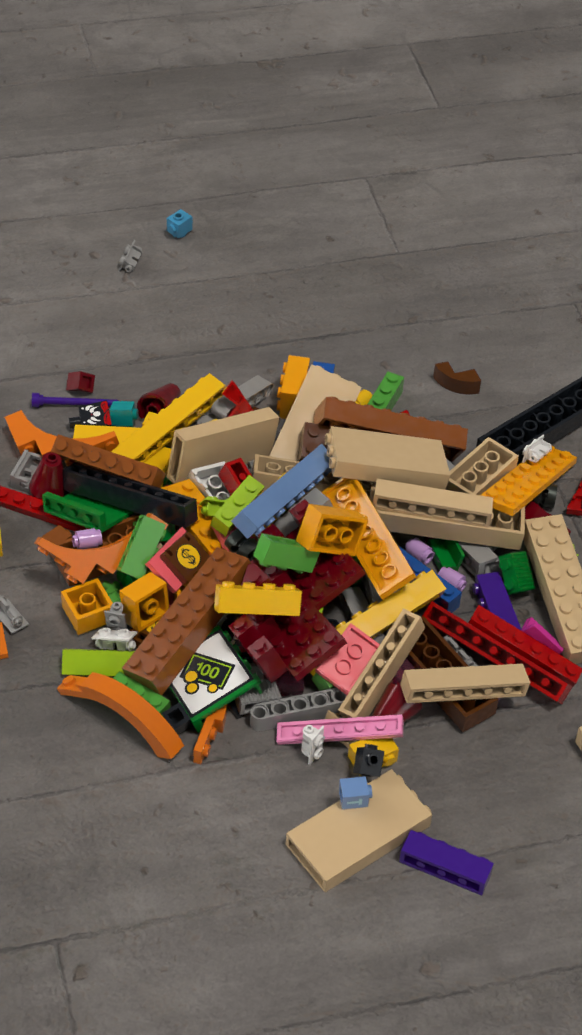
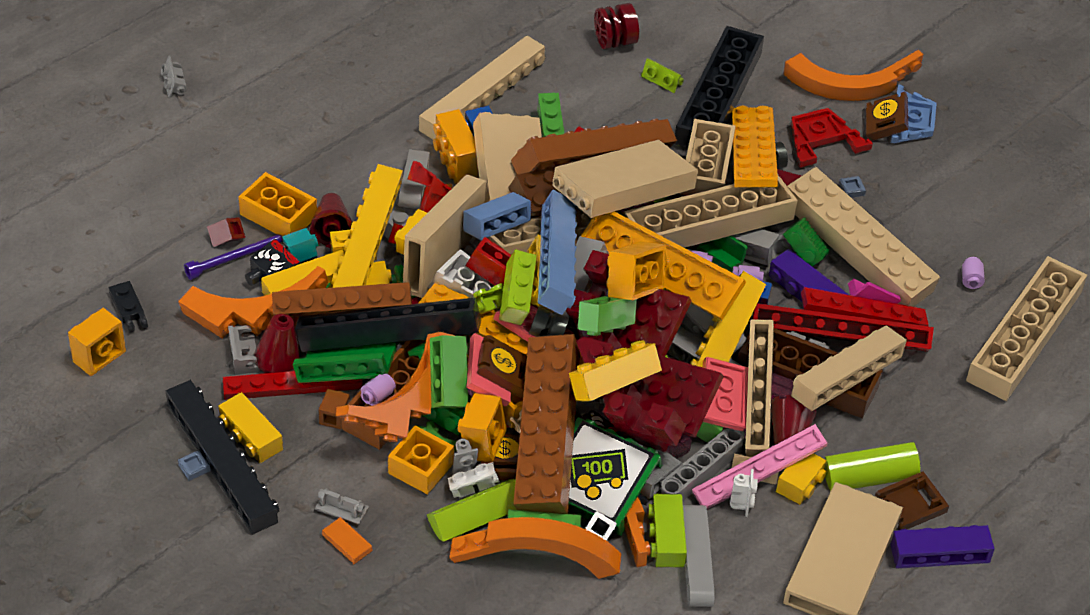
camera: 30 degrees left, 0 degrees up
dark azure brick [167,209,193,238] -> none
medium blue brick [339,776,372,810] -> none
black brick [353,744,384,777] -> none
tan brick [373,479,493,528] -> none
reddish brown brick [433,361,481,395] -> none
white hinge [522,435,552,463] -> none
none -> light orange brick [239,172,317,236]
none -> tan brick [419,36,545,139]
none -> medium blue brick [463,192,531,240]
none -> dark red wheel [594,3,639,49]
none -> lime hinge [641,58,684,93]
none -> lime brick [648,494,687,567]
none -> light grey beam [683,505,715,607]
none -> lime brick [825,442,920,492]
none -> reddish brown container [875,471,949,530]

